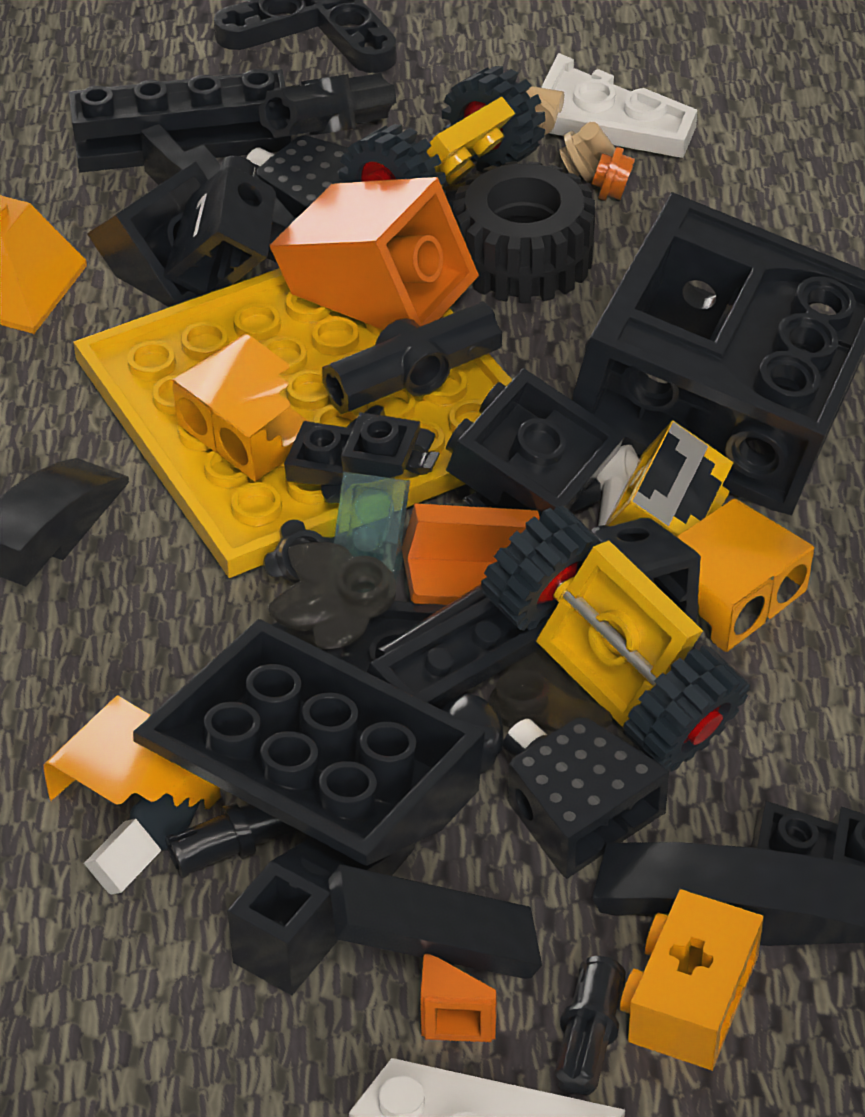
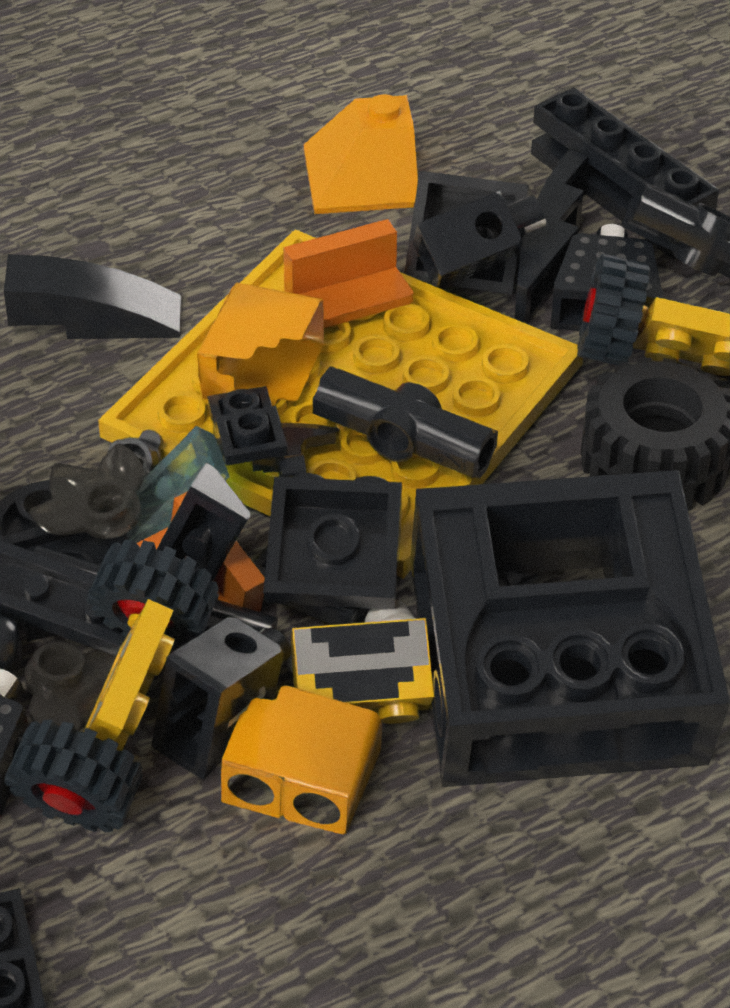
camera: 60 degrees right, 0 degrees up
orange slope [269,177,479,330] -> none
none -> black slope [156,462,251,581]
none -> orange panel [283,219,413,328]

